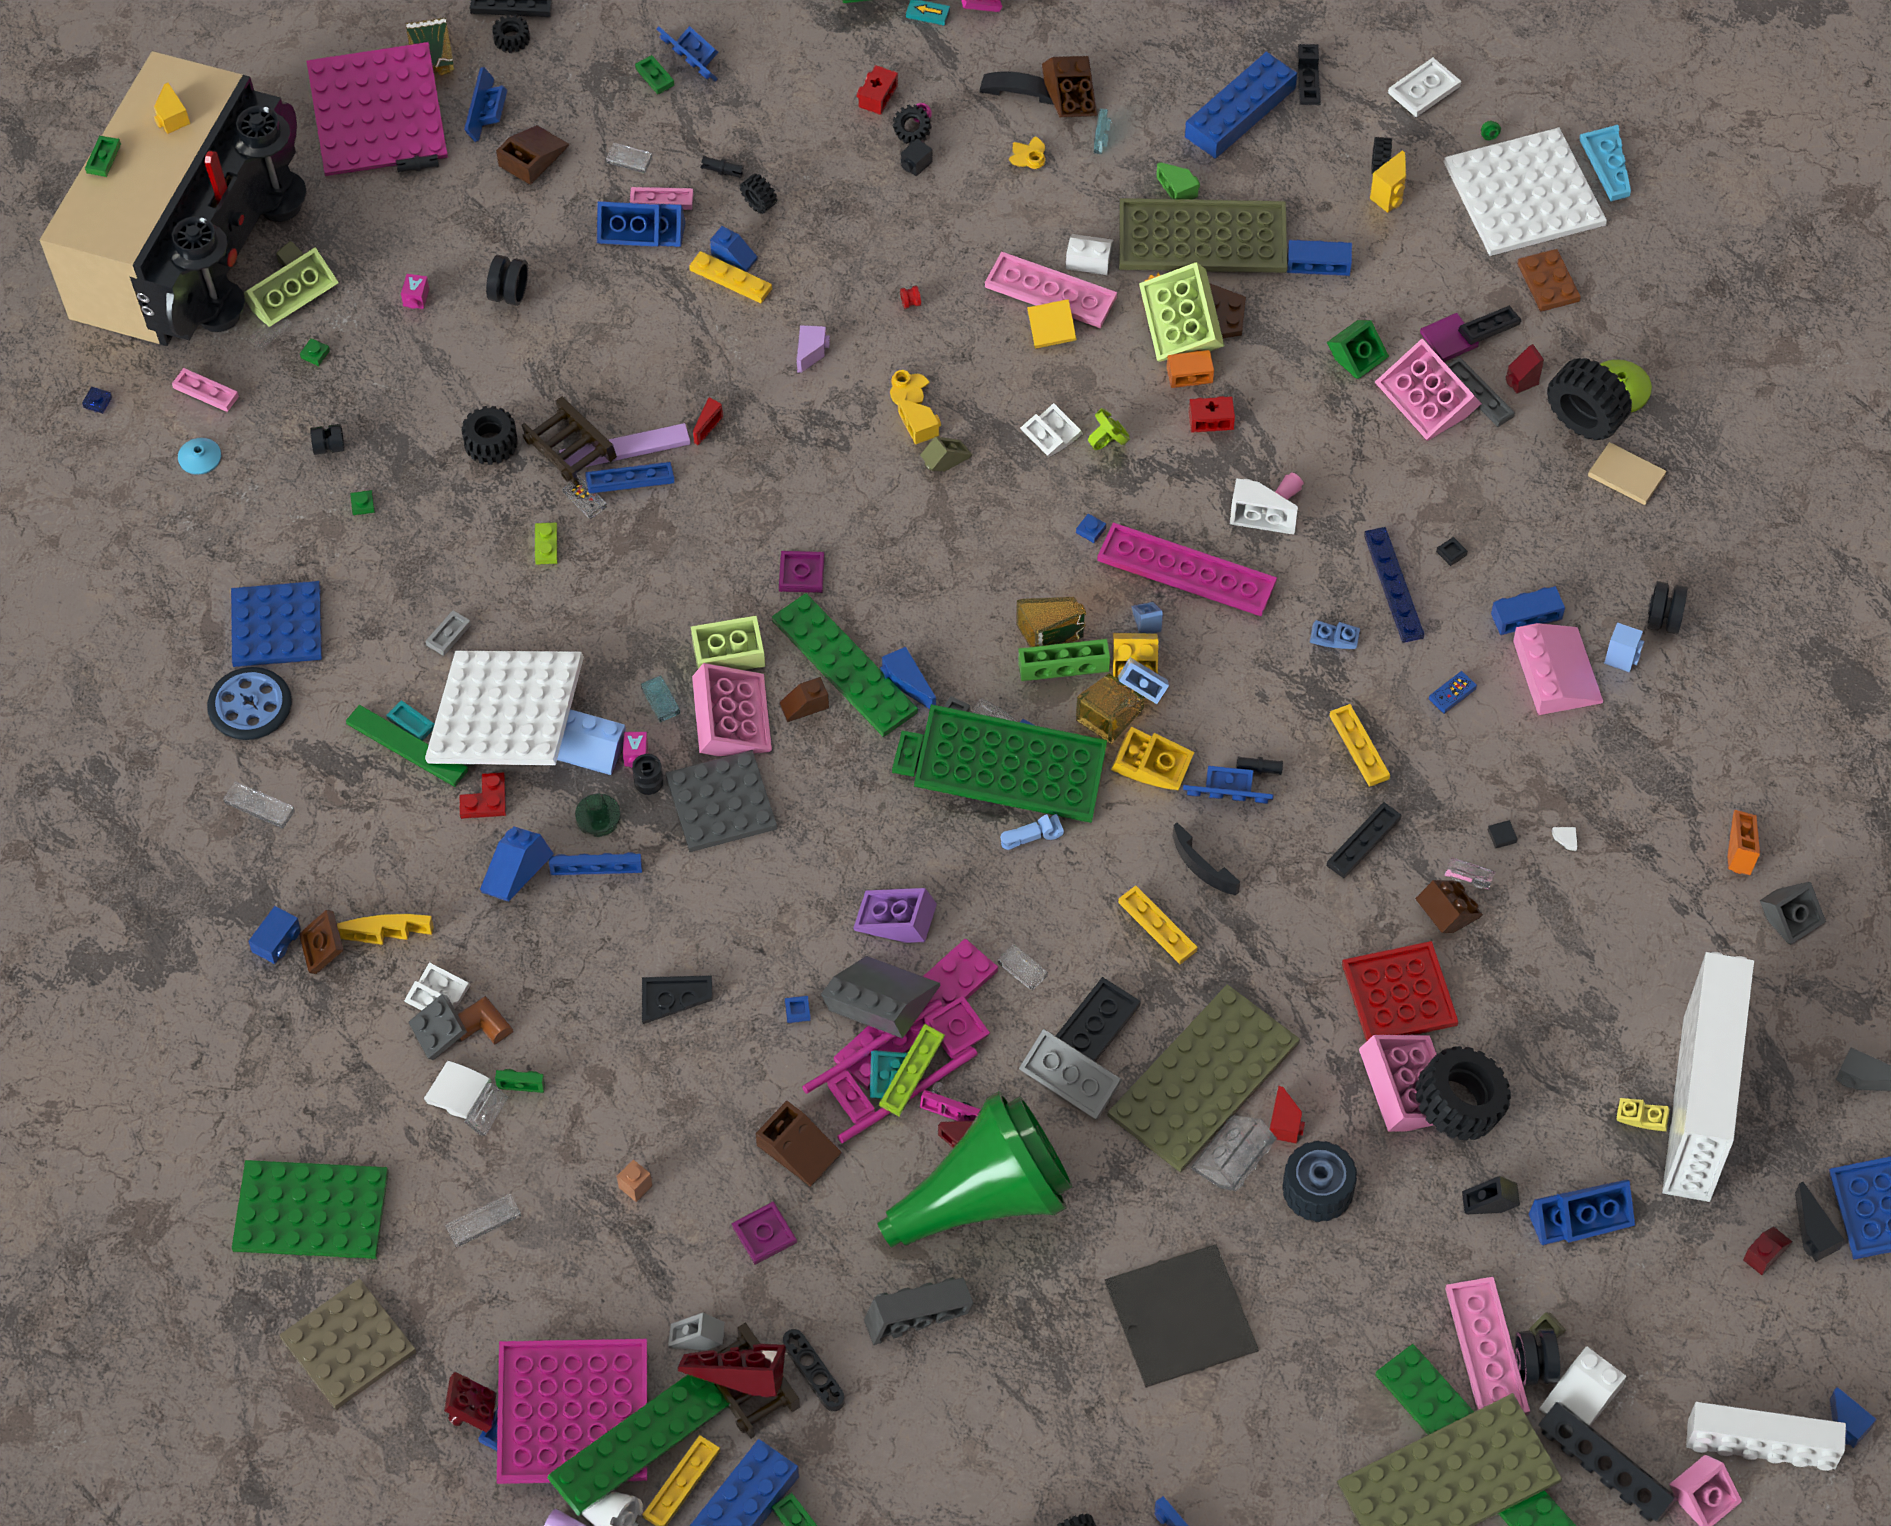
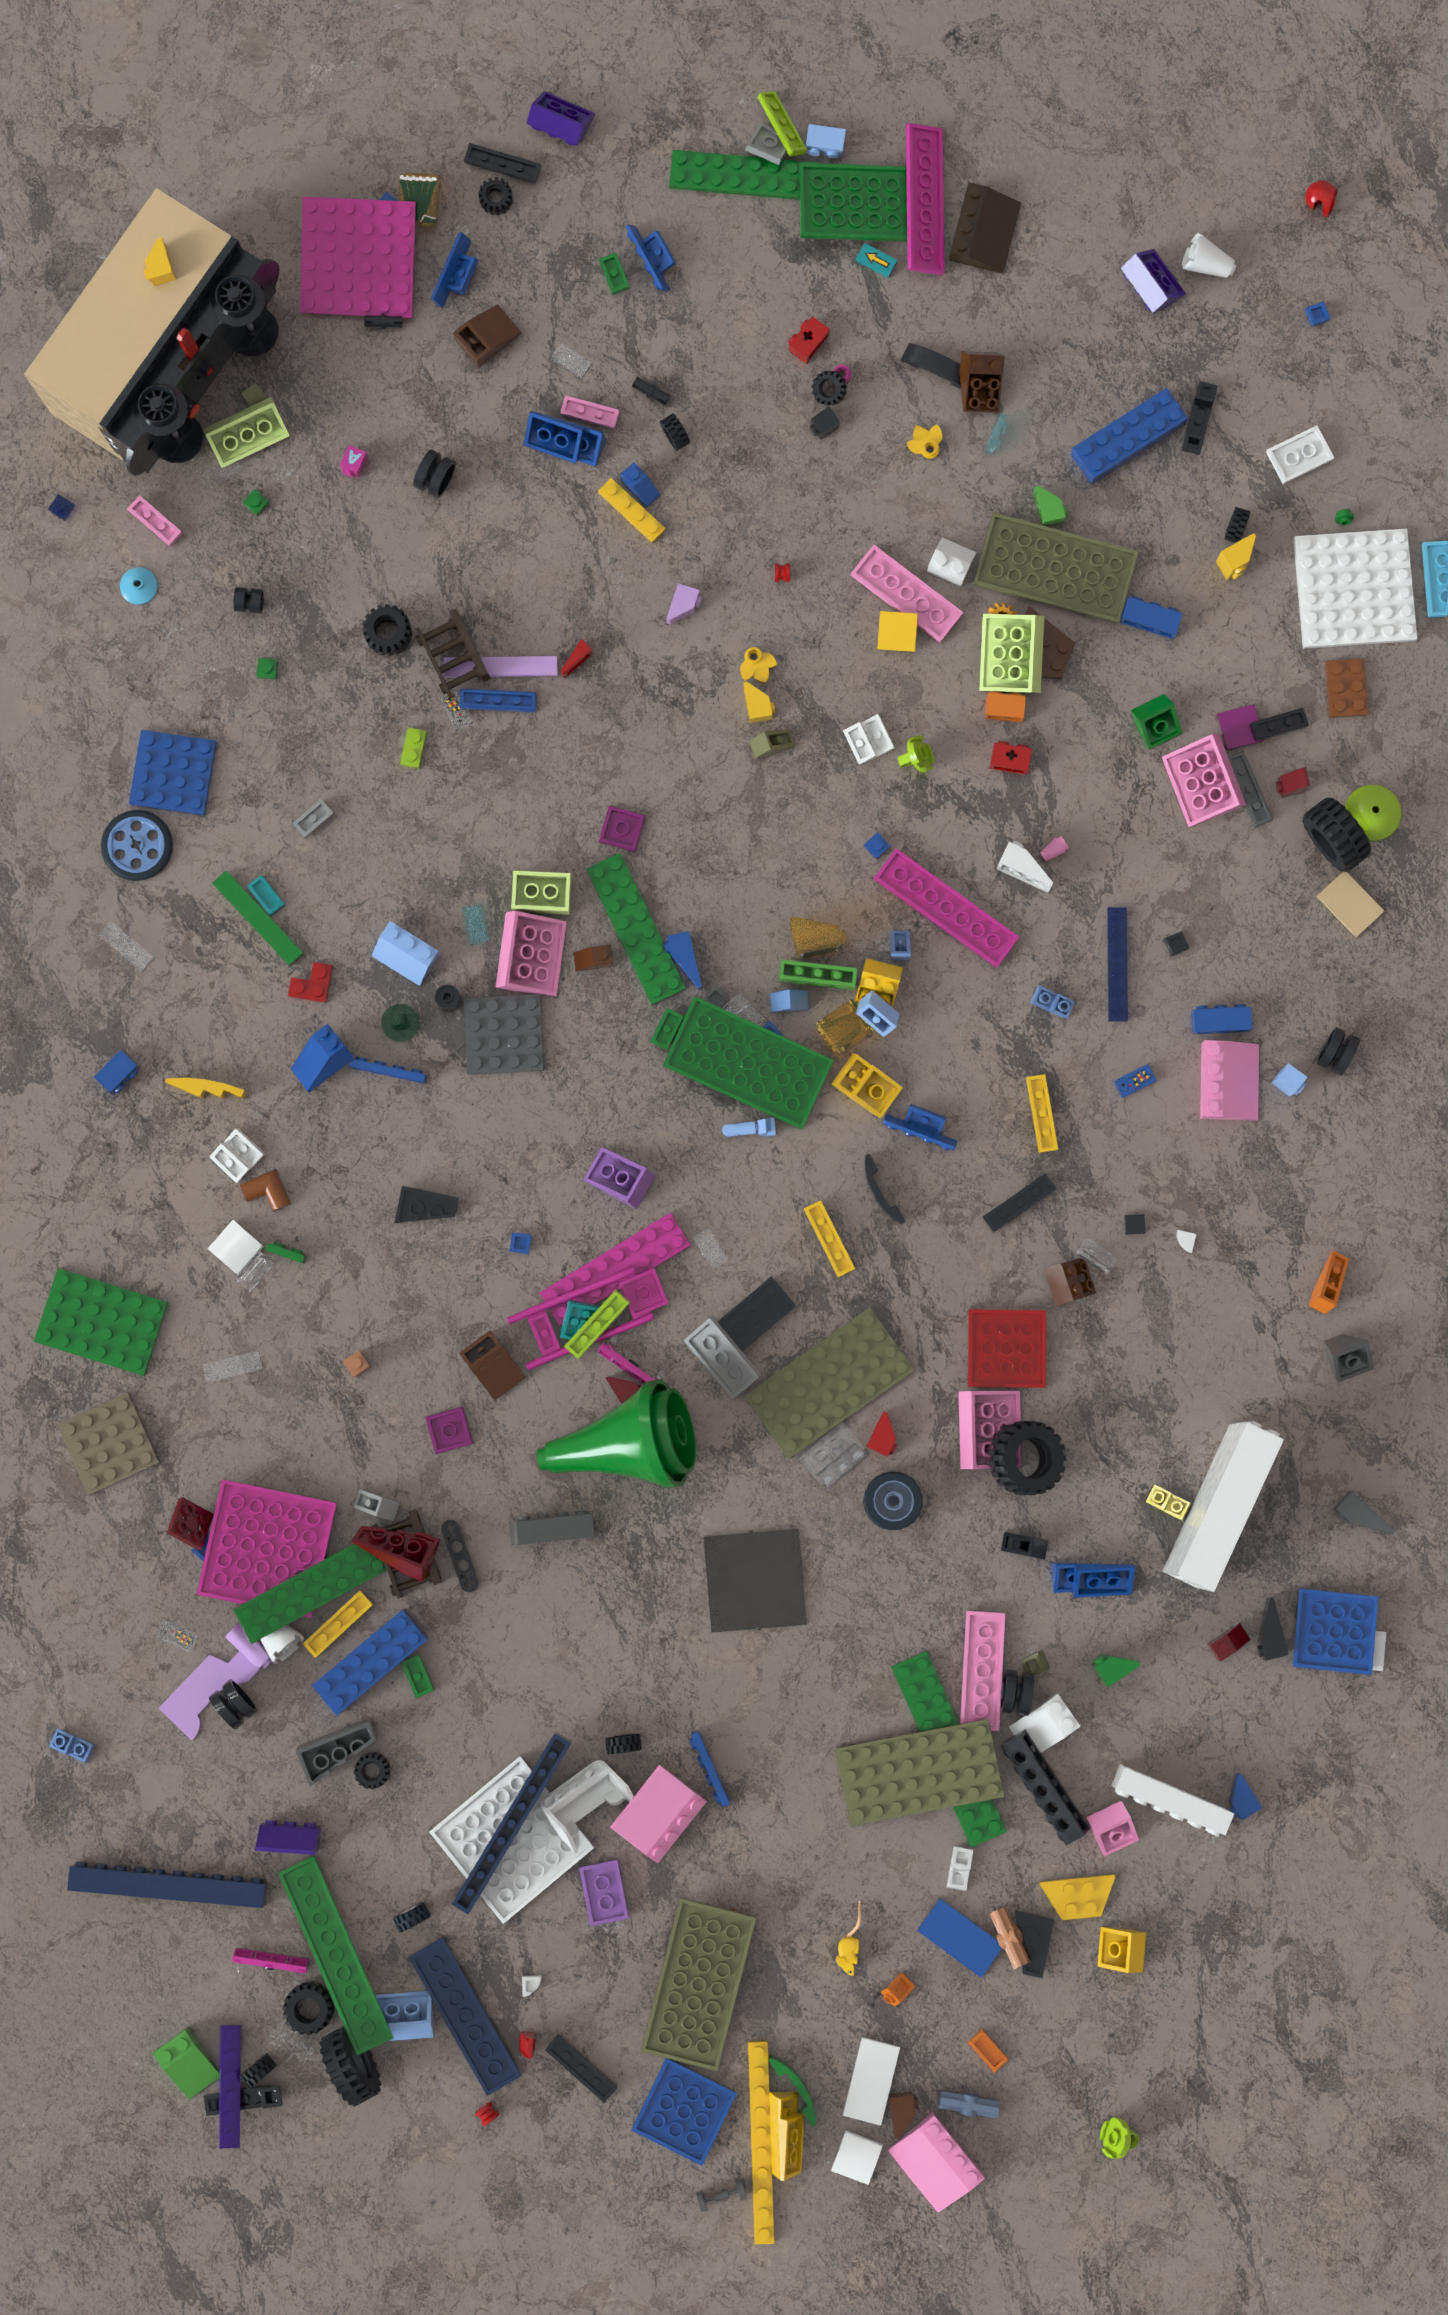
camera: 15 degrees right, 25 degrees up
green plate [85,135,121,177] -> none
reddish brown plate [299,910,344,974] -> none
dark grey plate [408,994,467,1060] -> none
white plate [425,651,584,765] -> none
dark pink brick [623,732,648,768] -> none
dark grey slope [821,956,941,1038] -> none
black pin [1236,756,1283,775] -> none
none -> medium blue slope [770,989,809,1013]
none -> green slope [1091,1654,1141,1687]

